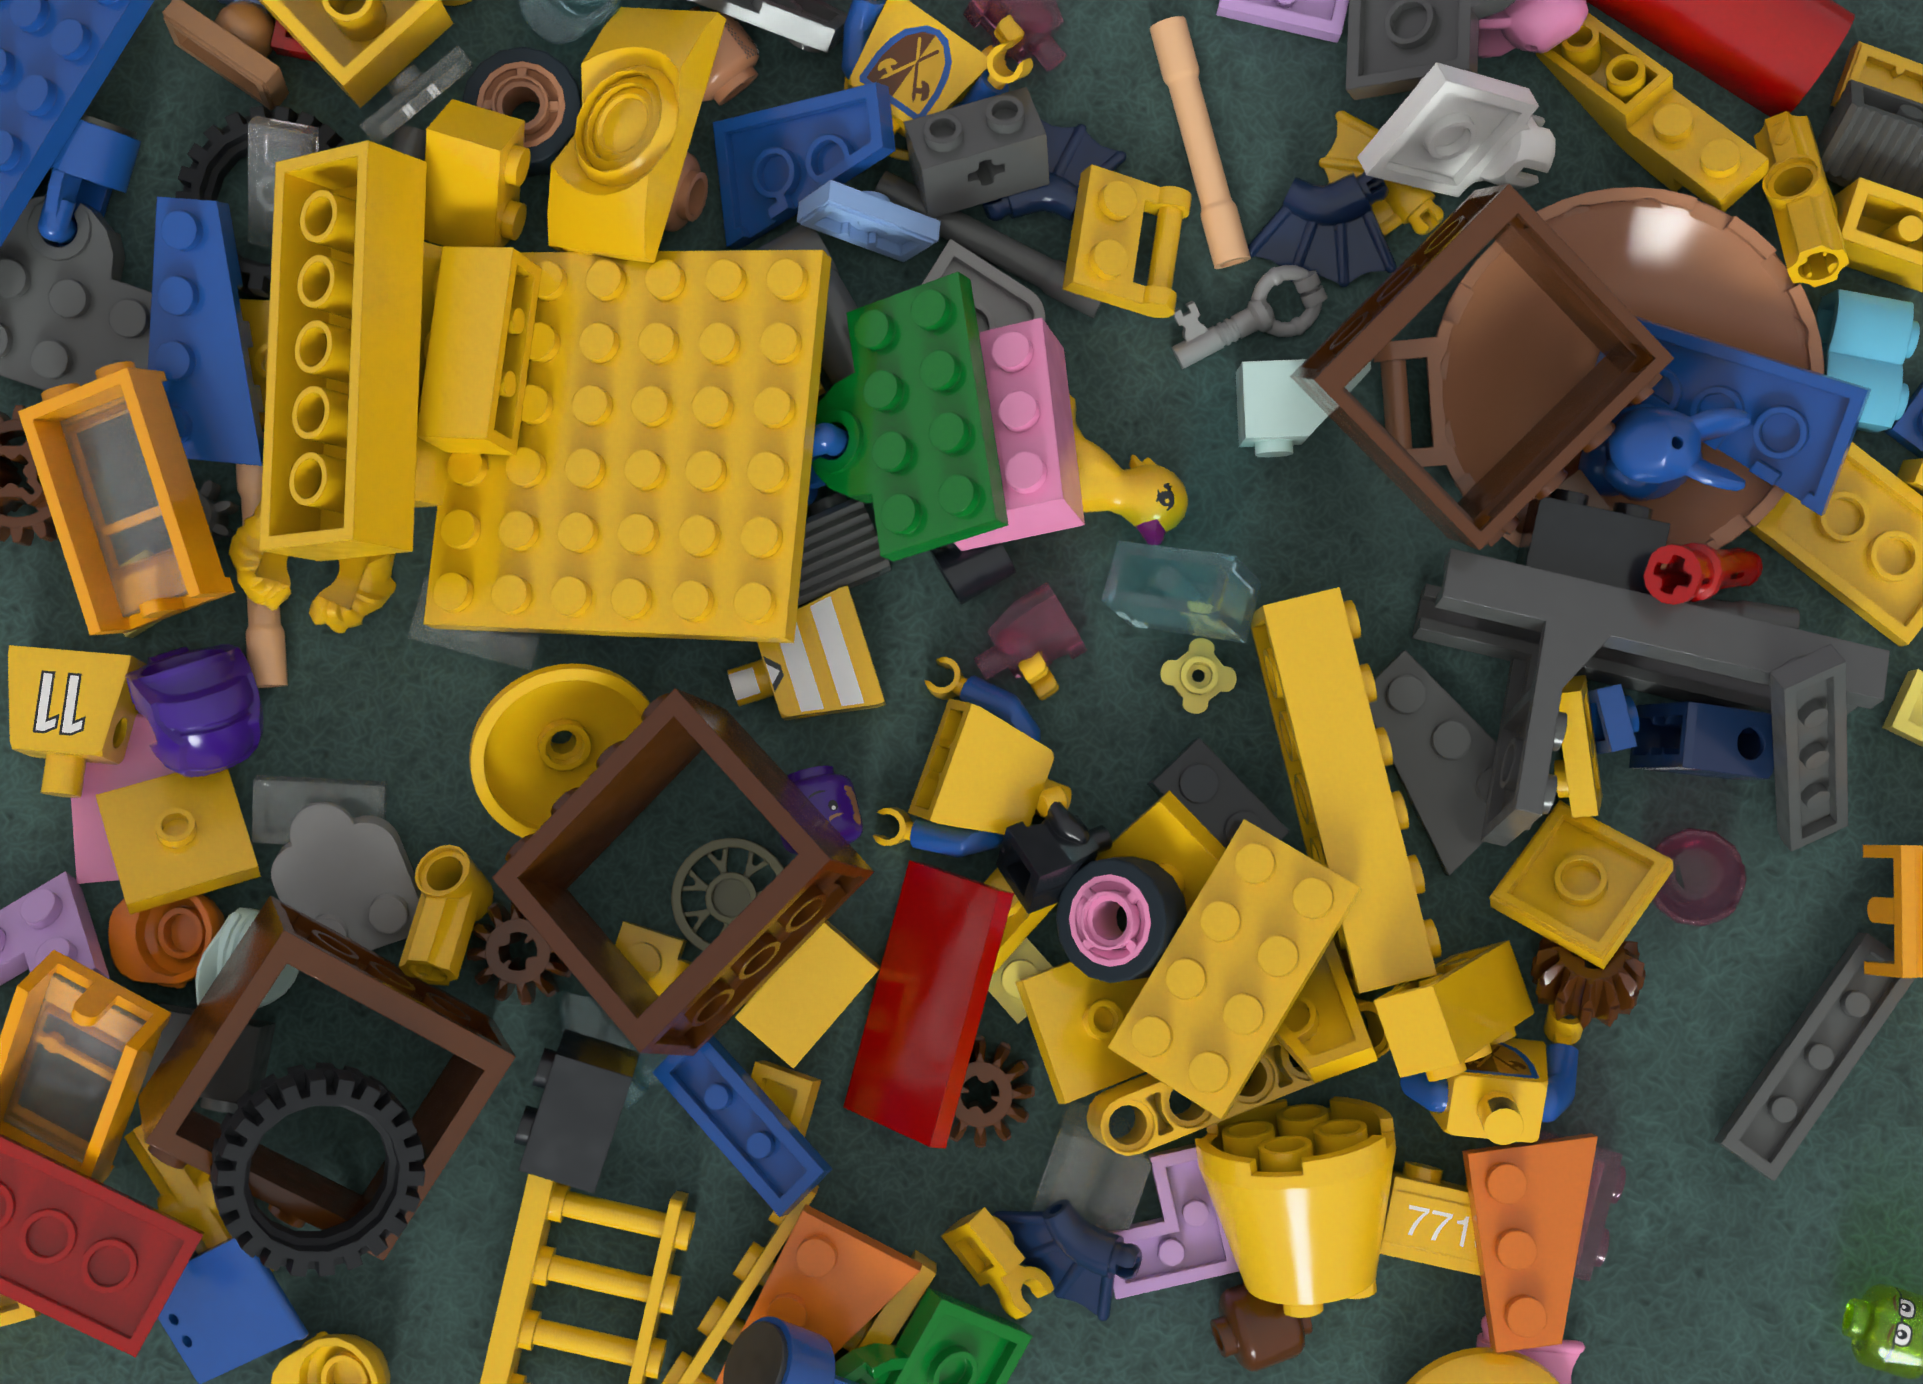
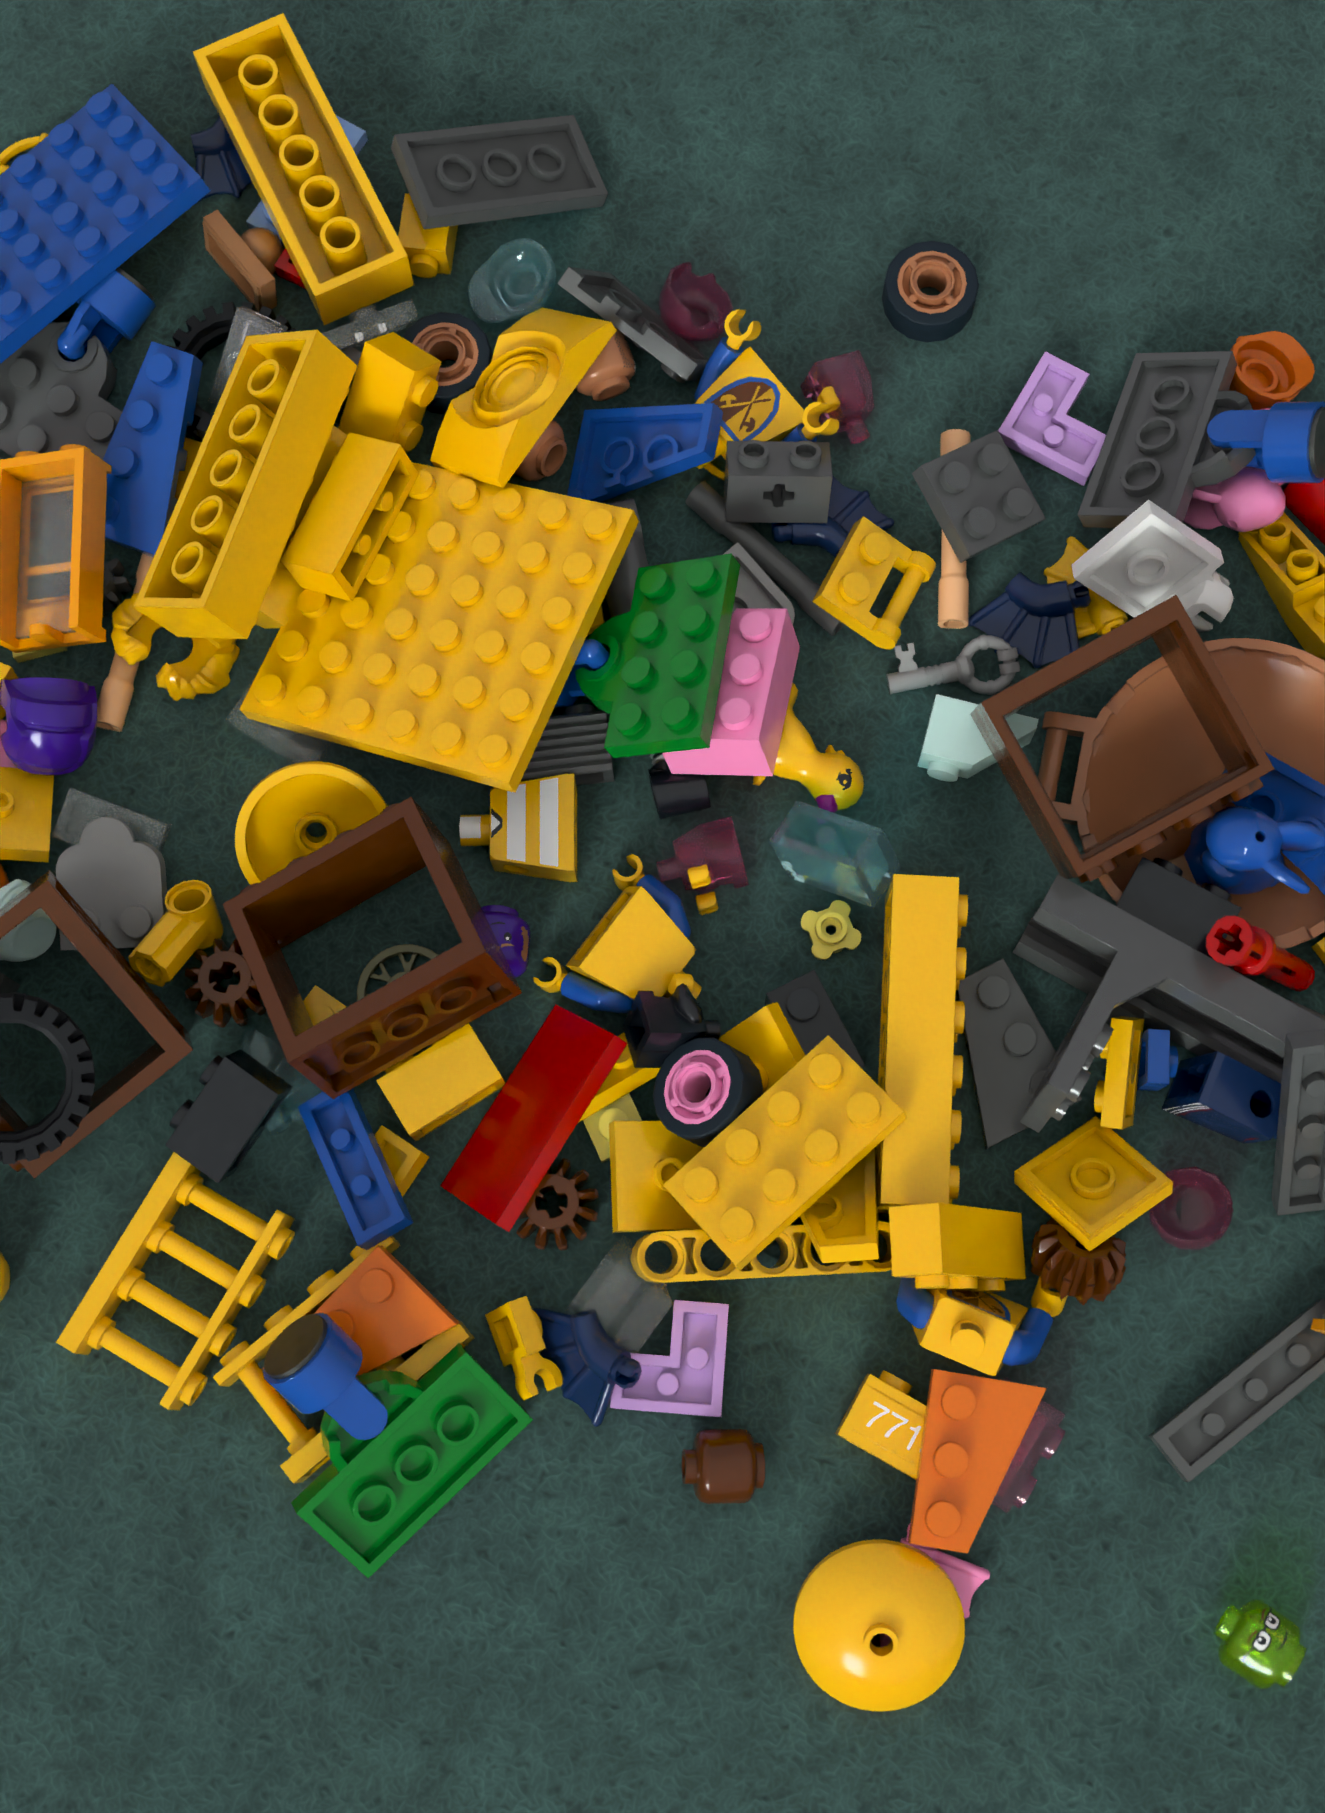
camera: 25 degrees right, 10 degrees down
light blue plate [797,180,941,262] -> none
yellow cone [1195,1096,1396,1318] -> none
none -> dark grey plate [912,430,1046,563]

